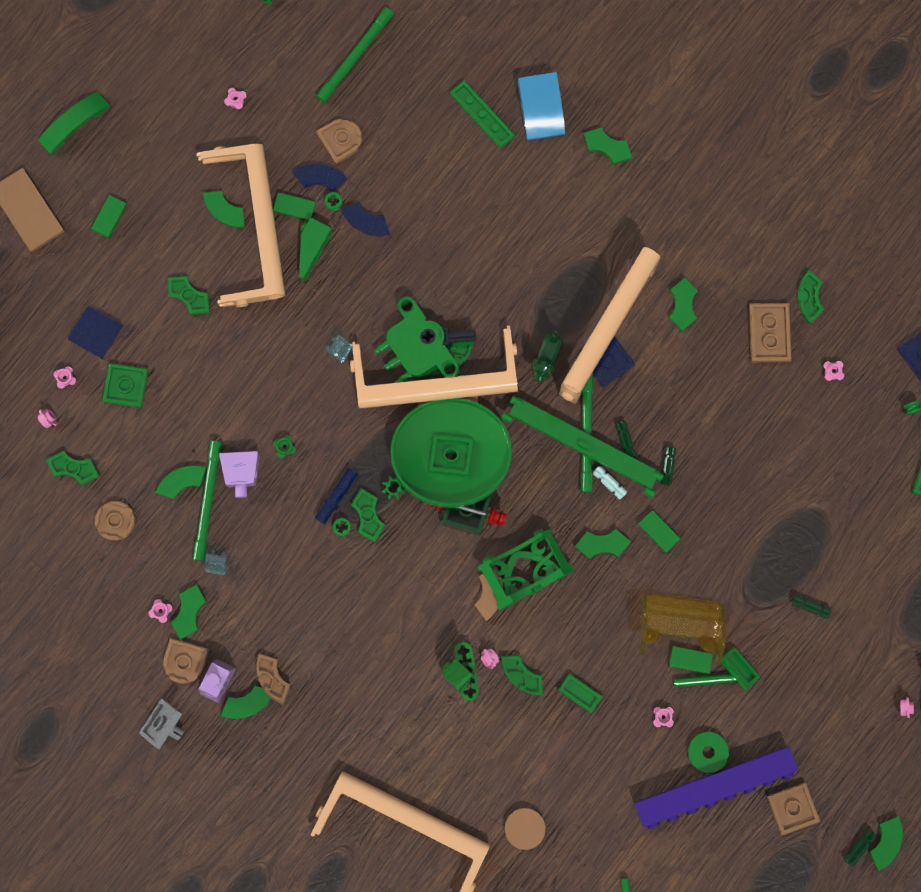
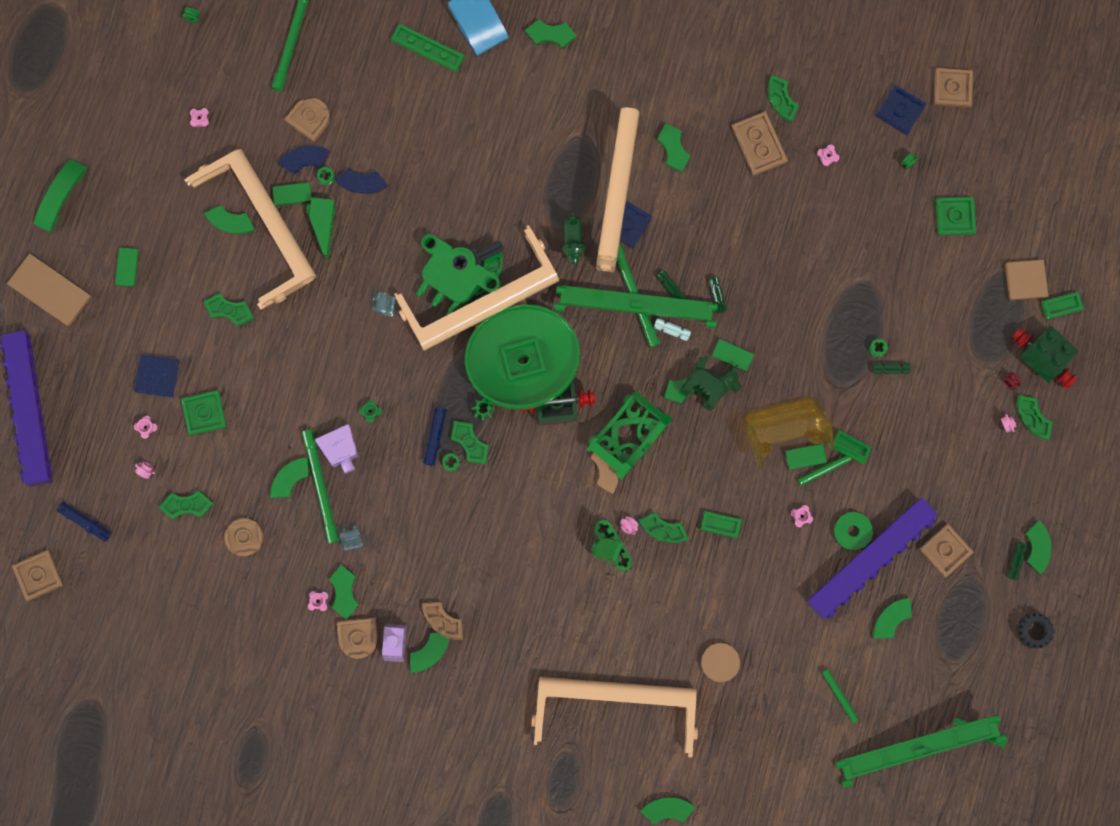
camera: 25 degrees left, 0 degrees up
light grey tile [139,698,184,749] -> none
none -> dark green animal [679,355,742,411]
none -> green bush [869,339,888,357]
none -> green tile [873,598,912,639]

